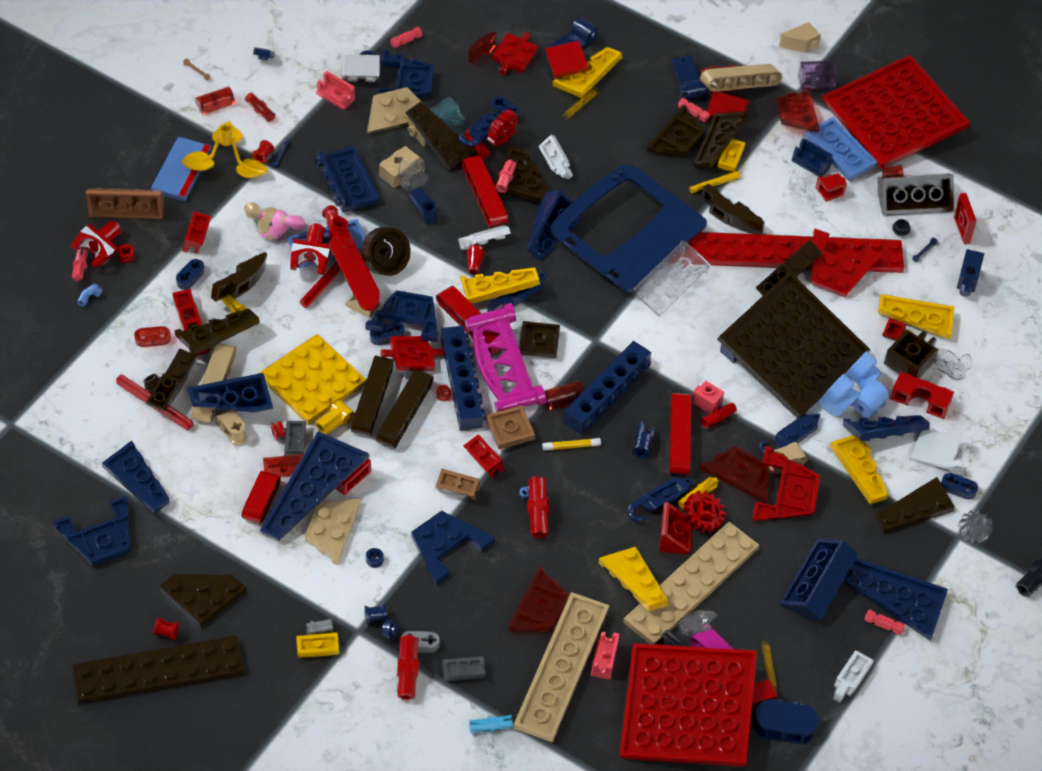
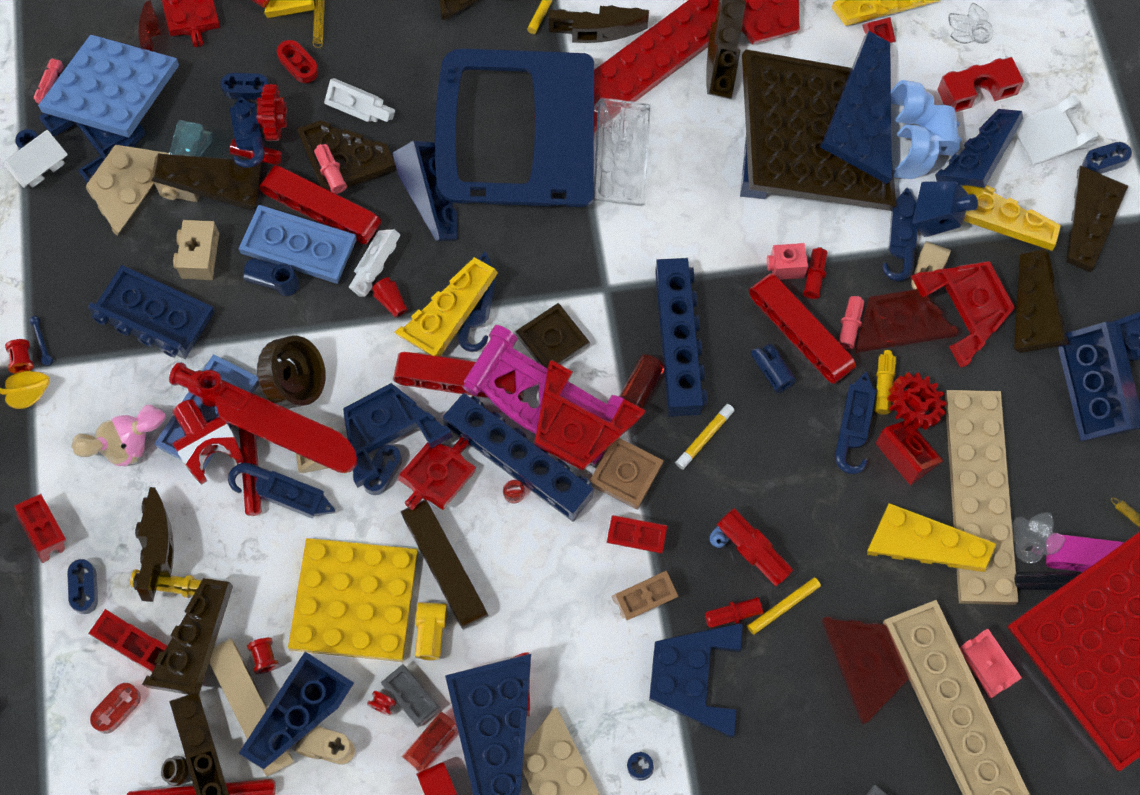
camera: 40 degrees left, 15 degrees up
coral hinge [316,71,355,110] -> none
dark brown beam [376,369,434,449] -> none
clear plate [399,158,429,191] -> none
dark brown hinge [884,330,939,379] -> none
none -> medium blue plate [38,35,179,138]
none -> dark blue plate [228,463,335,519]
none -> medium blue plate [239,205,357,284]
none -> red bush [247,637,280,674]
none -> red plate [277,40,318,83]
none -> red wing [534,360,646,471]
none -> red axle [705,597,763,628]
none -> yellow bar [747,577,821,635]
none -> dark blue wing [821,31,892,184]
none -> coral axle [838,296,864,349]
none -> dark blue torso [912,181,978,237]
none -> dark brown wing [1014,249,1069,353]

